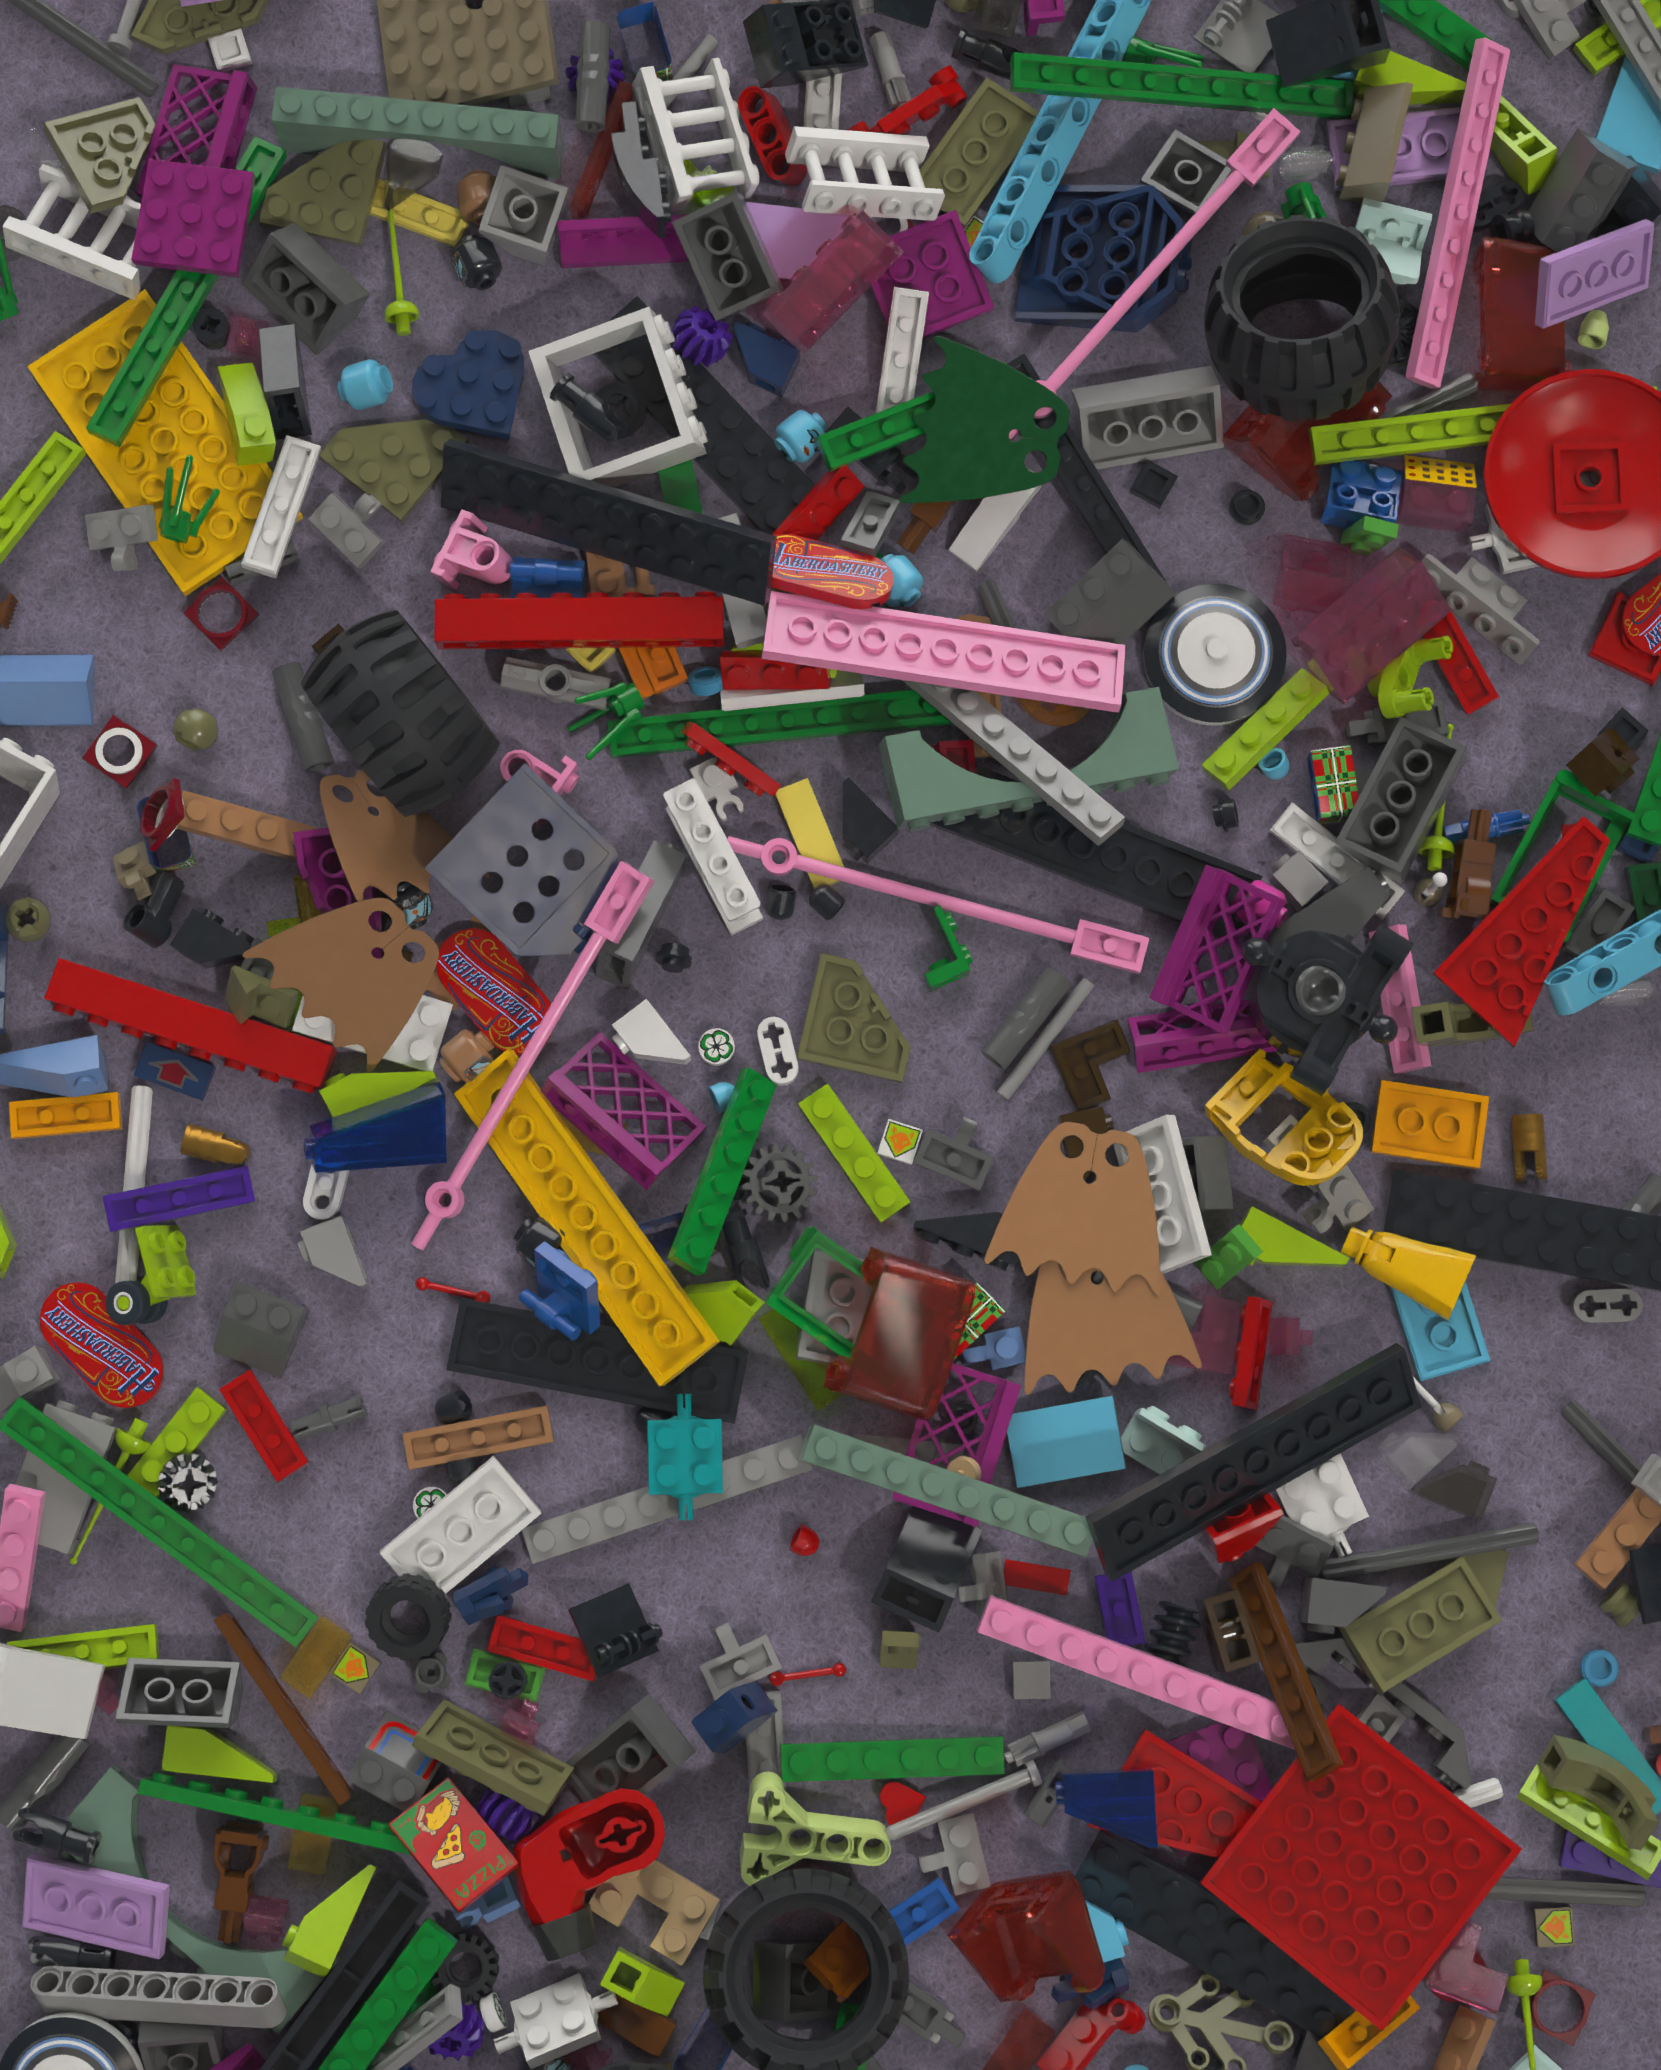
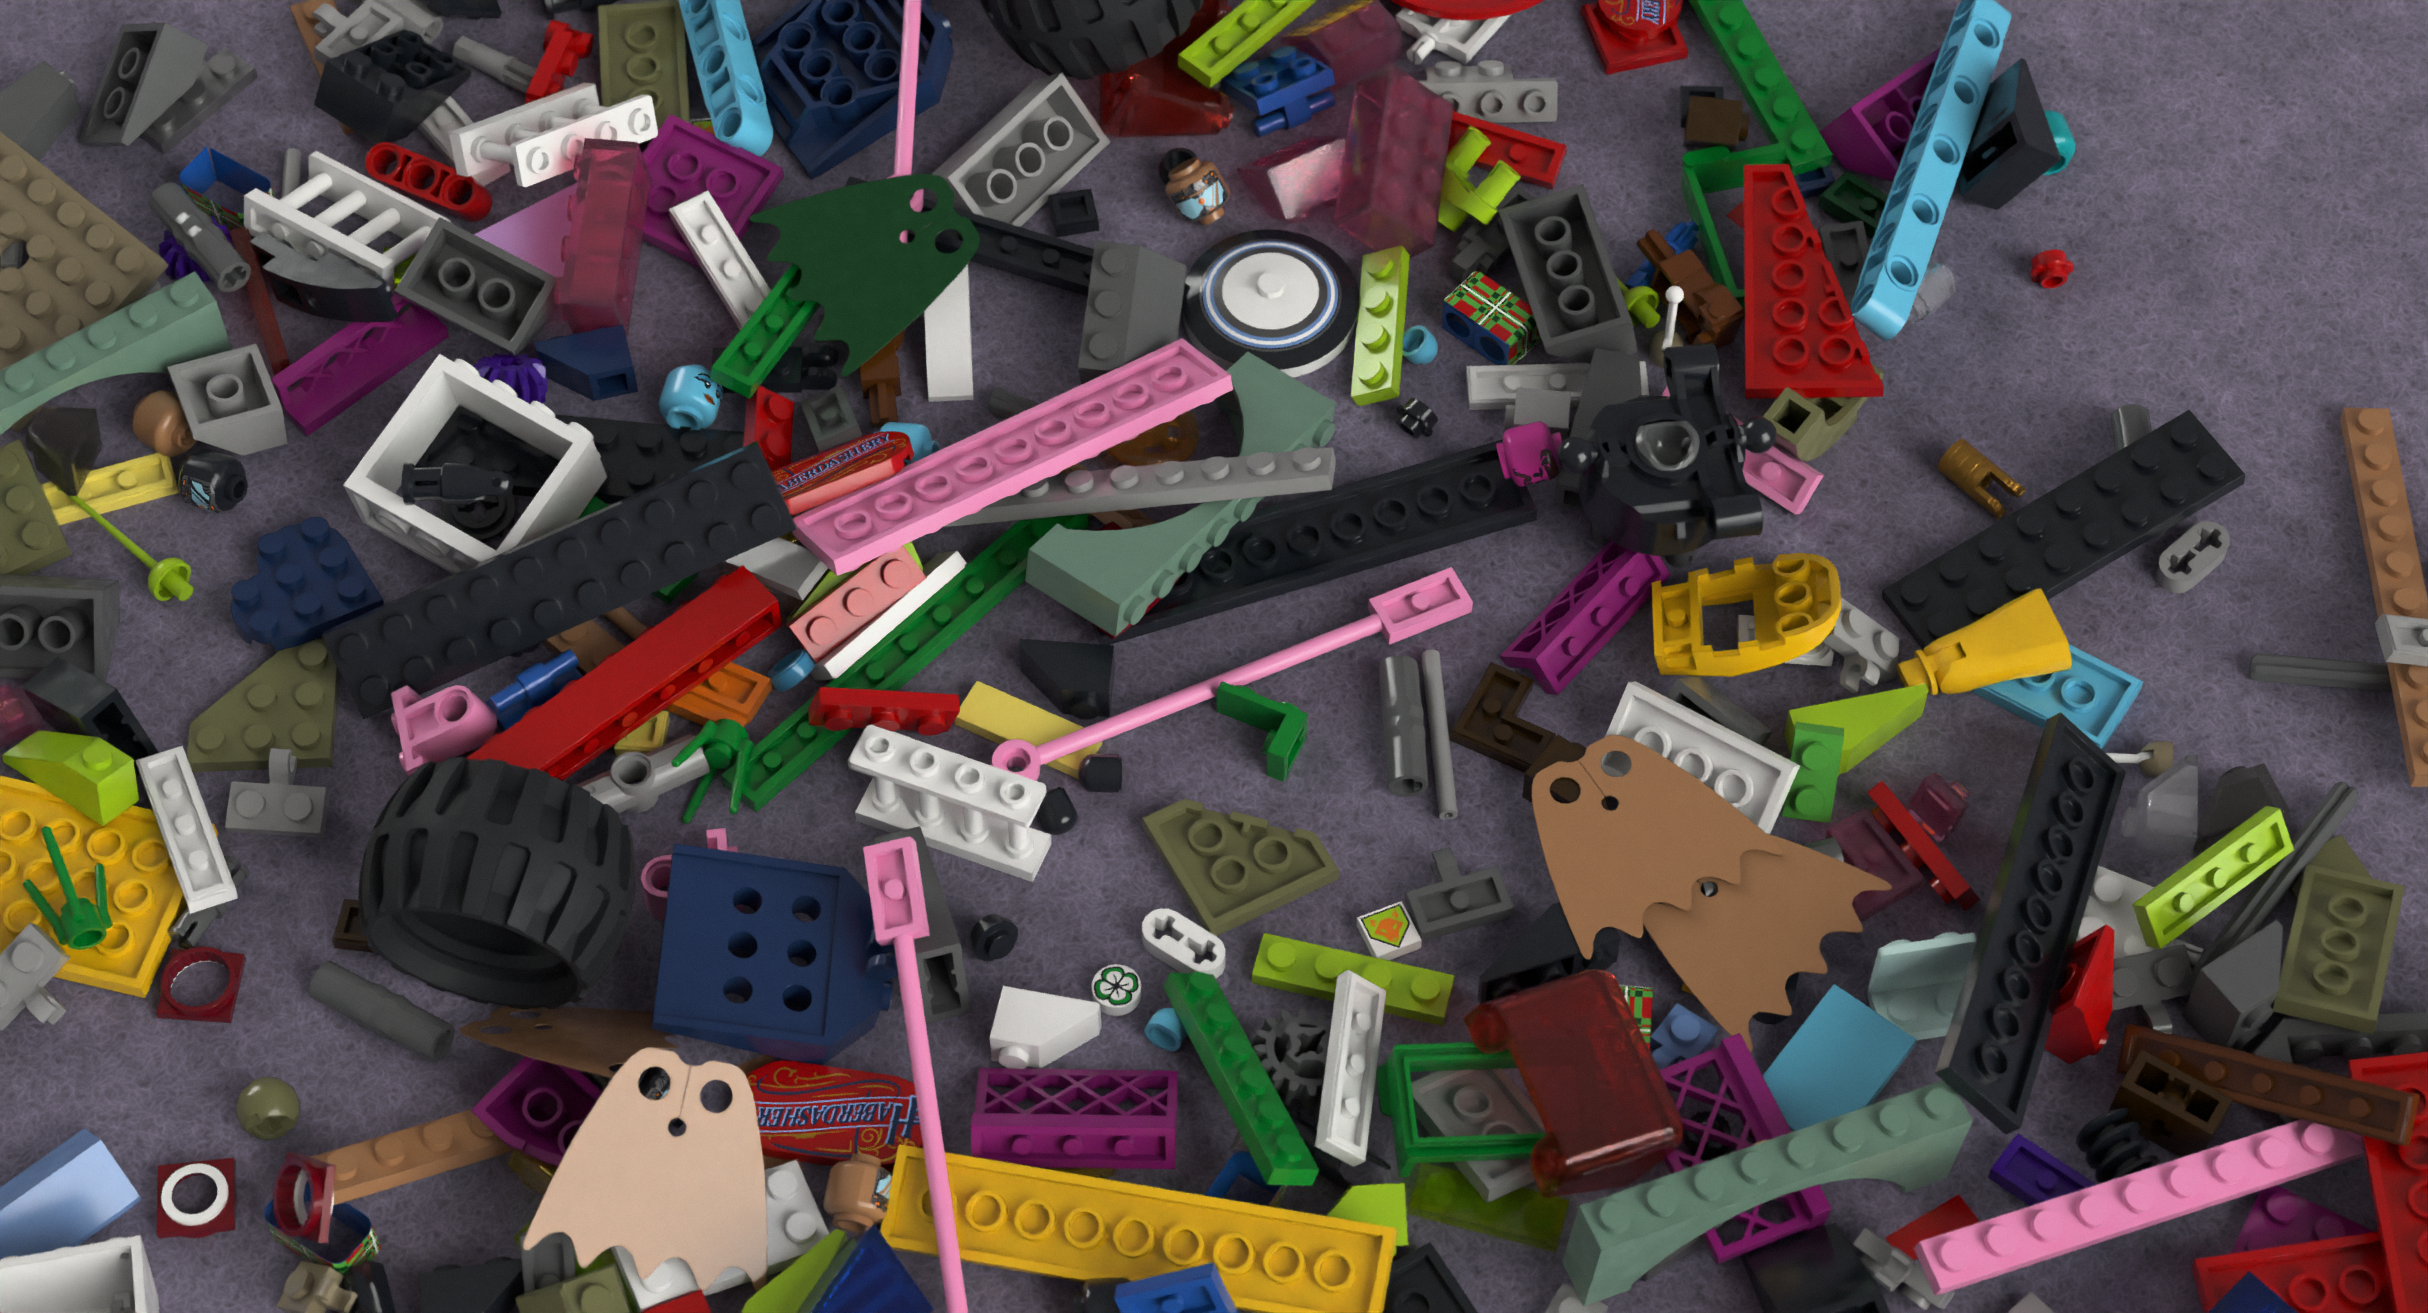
camera: 40 degrees left, 25 degrees down
medium azure head [337,359,393,410] -> none
magenta fence [1149,865,1285,1034] -> none
bright green plate [1340,516,1399,556] -> none
light orange plate [1370,1080,1489,1169] -> none
none -> head [1165,157,1230,226]
none -> white tile [1315,970,1386,1167]
none -> lime plate [2132,806,2294,949]

